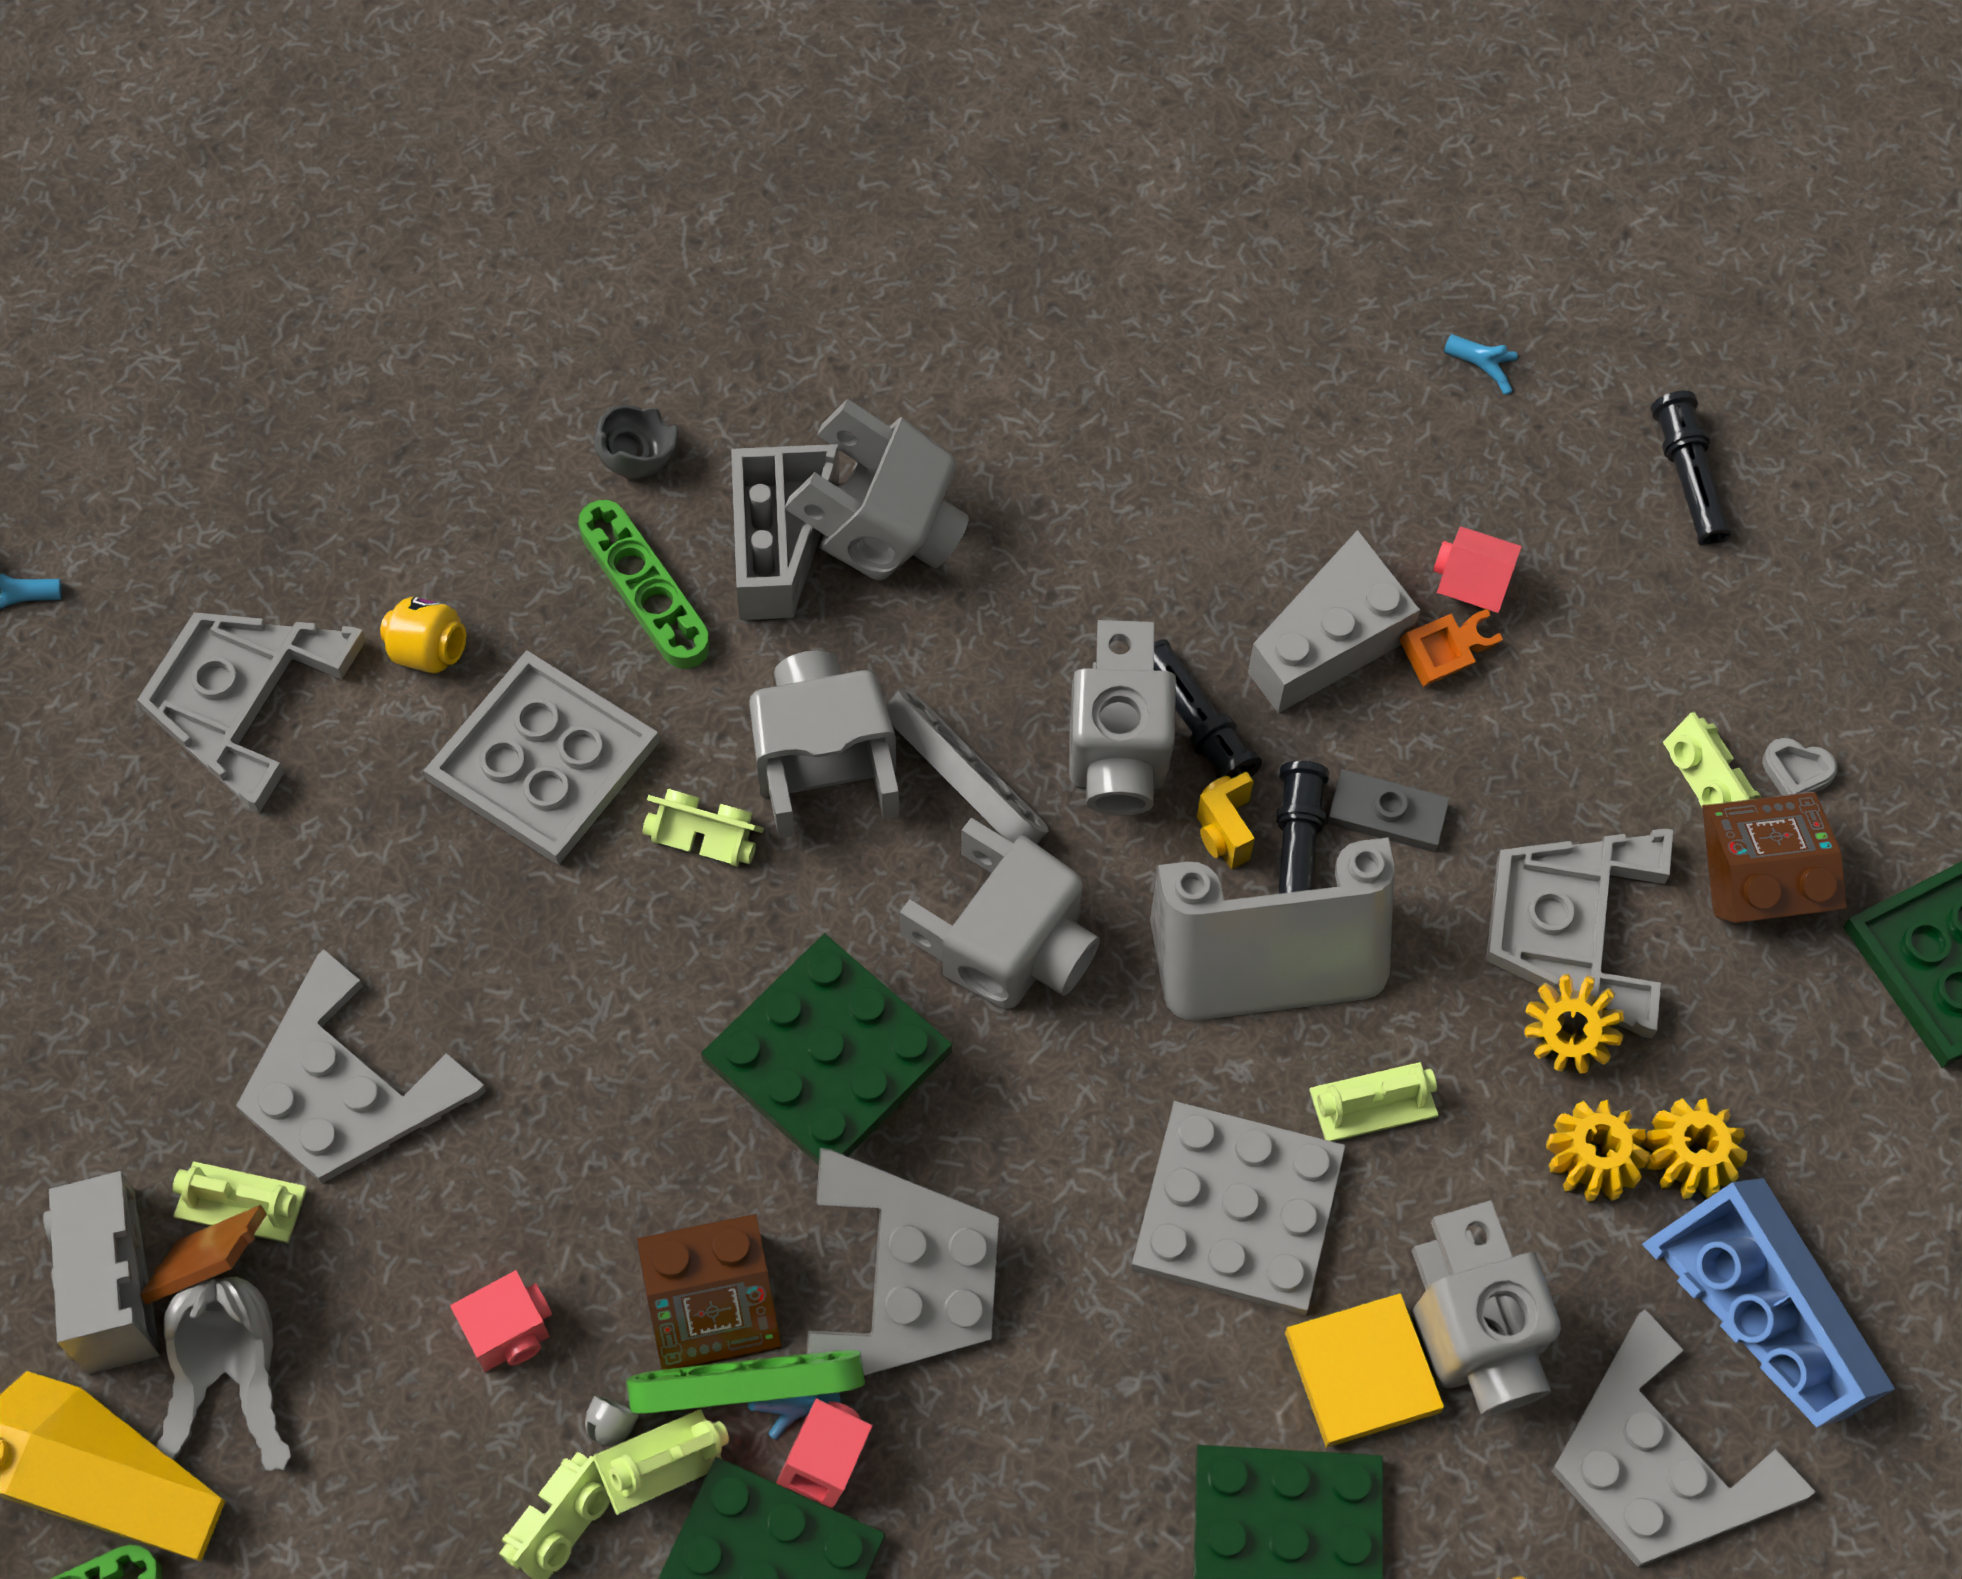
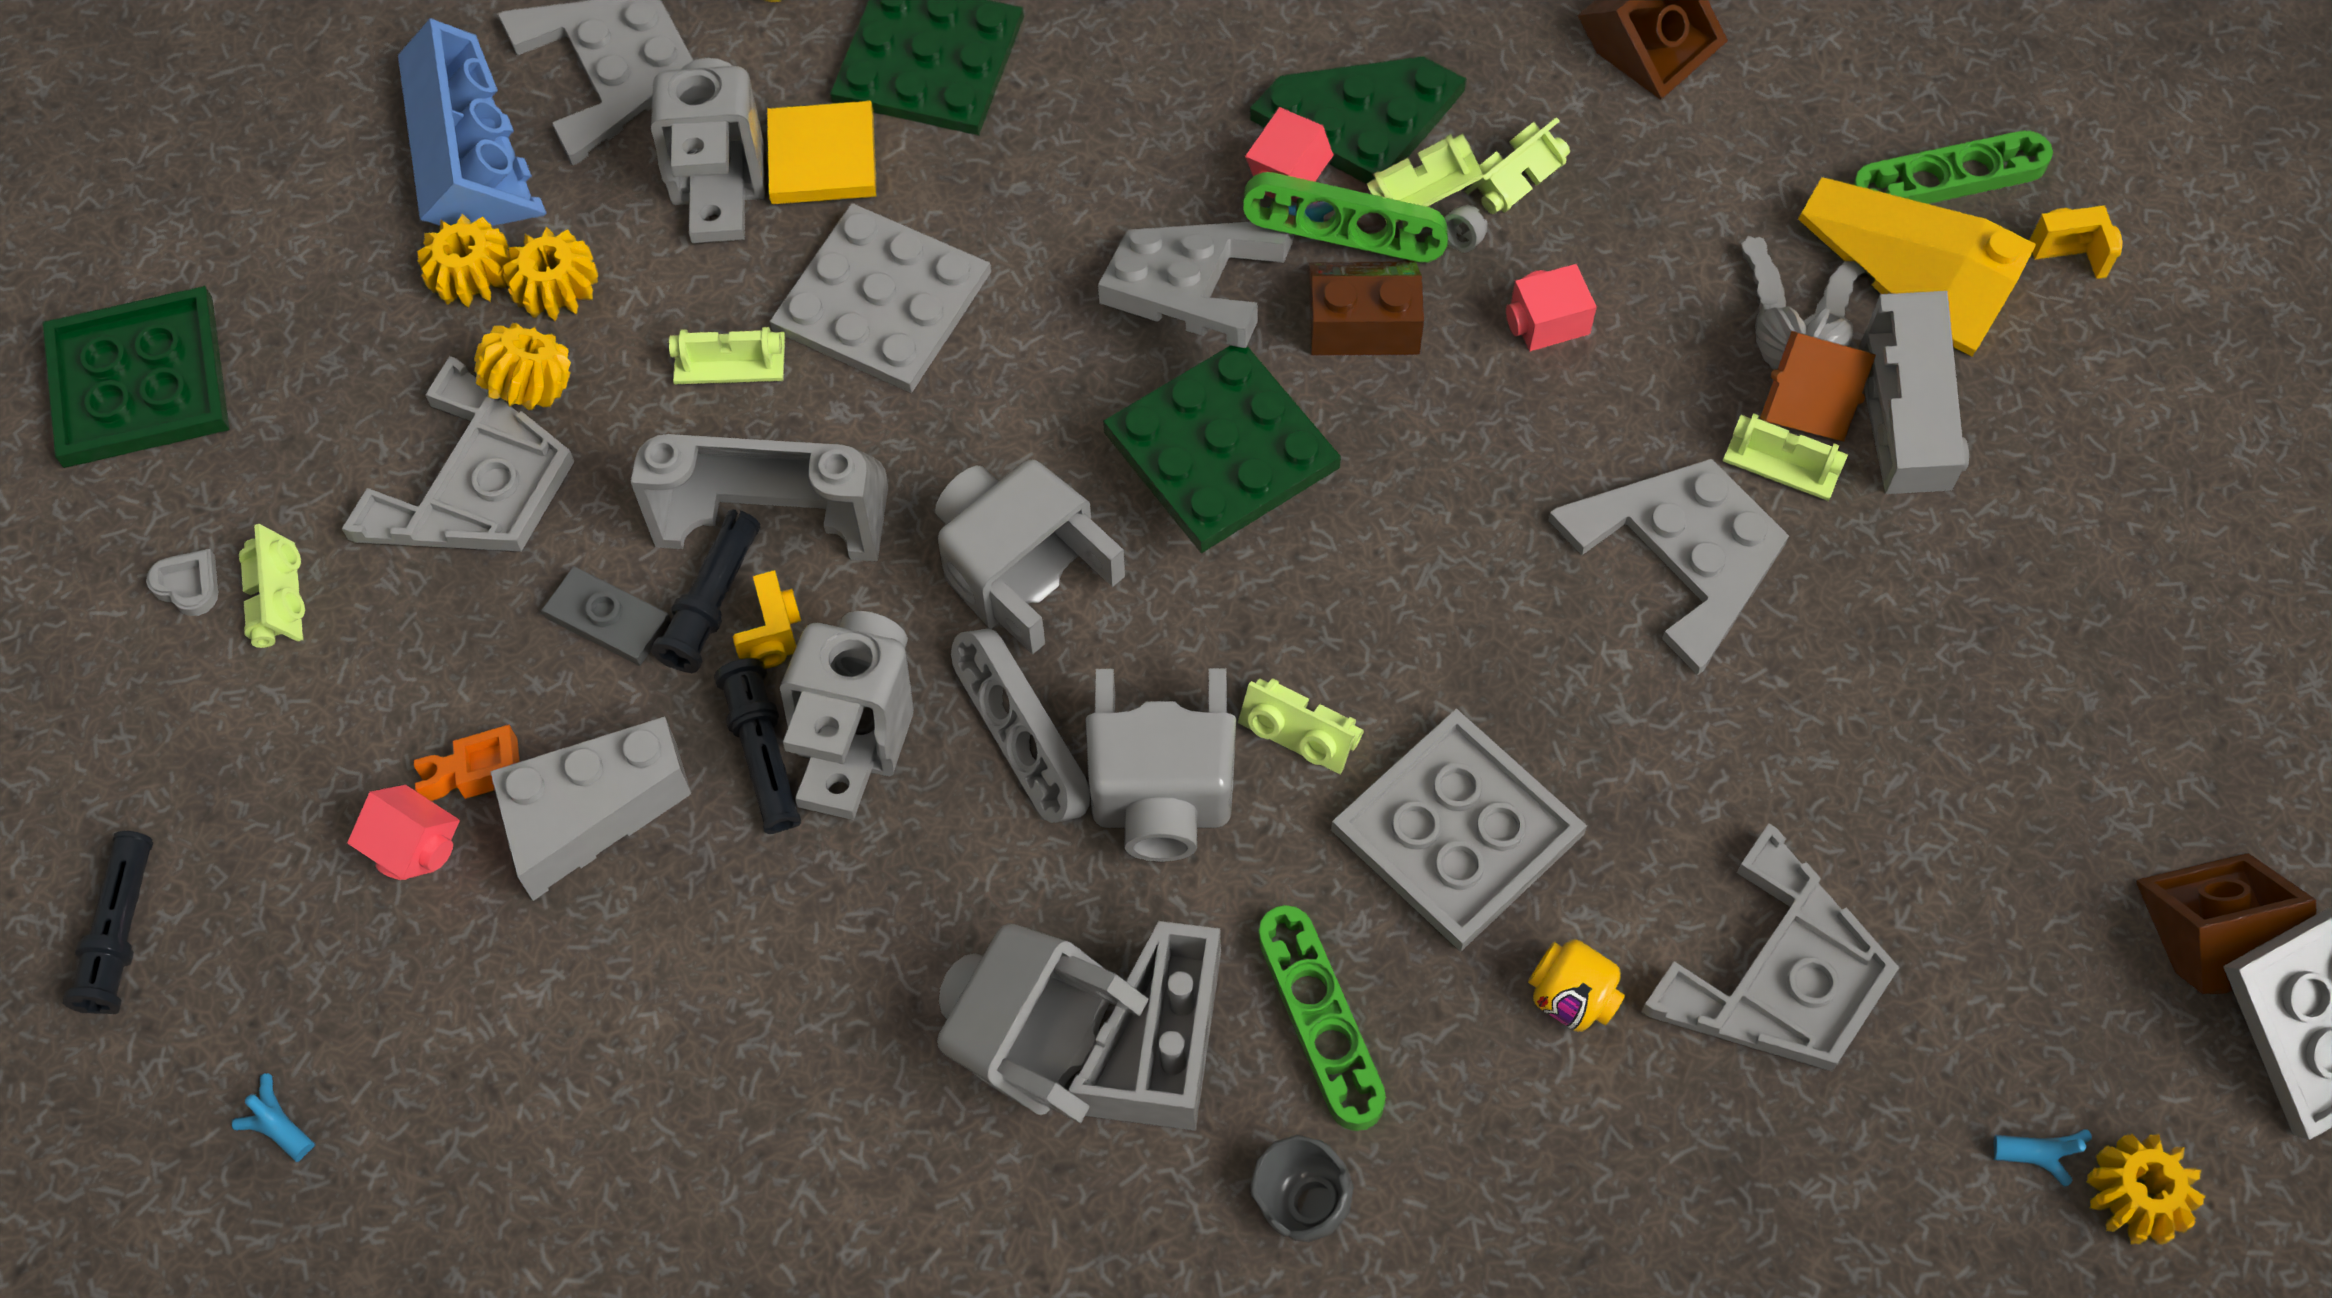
camera: 165 degrees left, 0 degrees up
reddish brown slope [1702,792,1847,923] -> none

